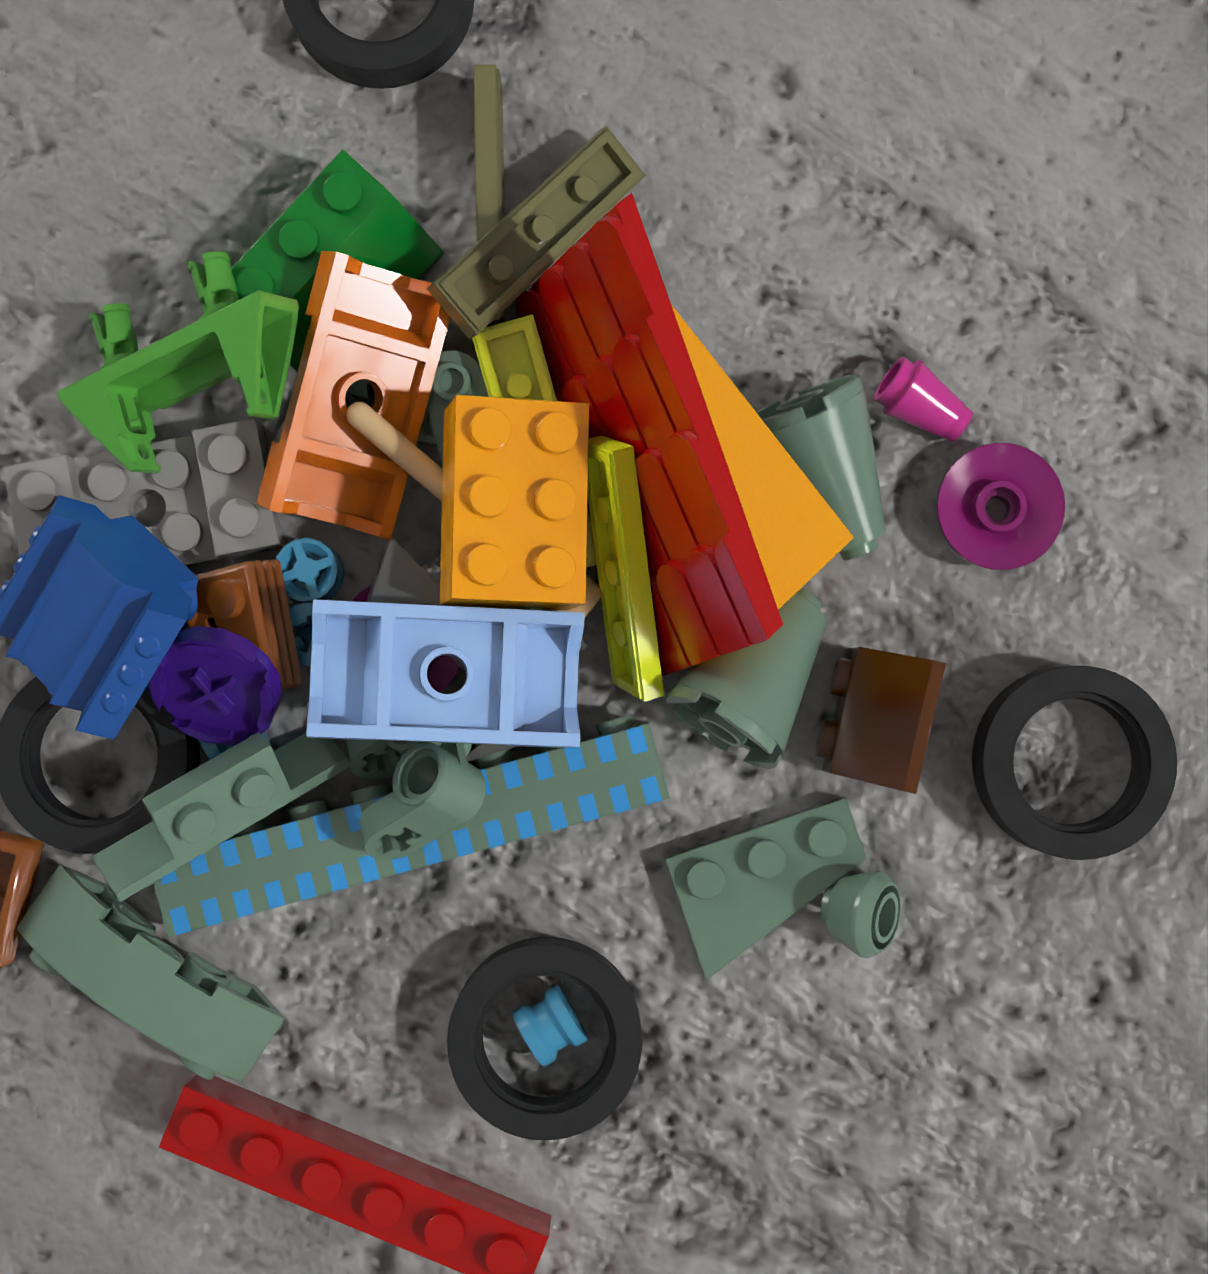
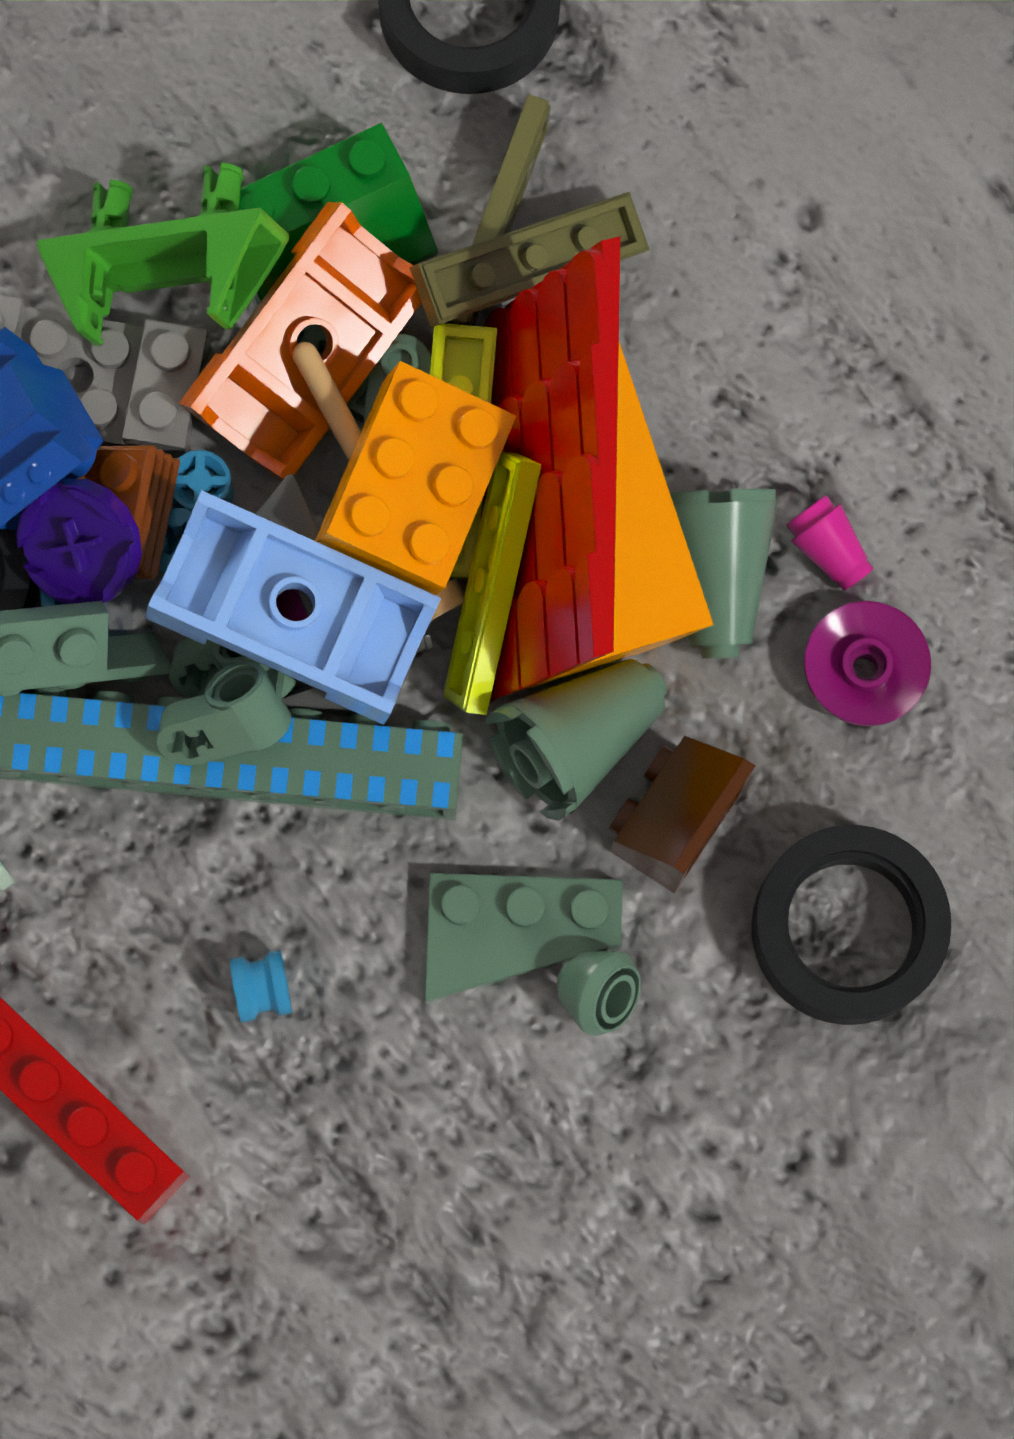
camera: 15 degrees right, 10 degrees down
black tyre [447,937,642,1141] -> none

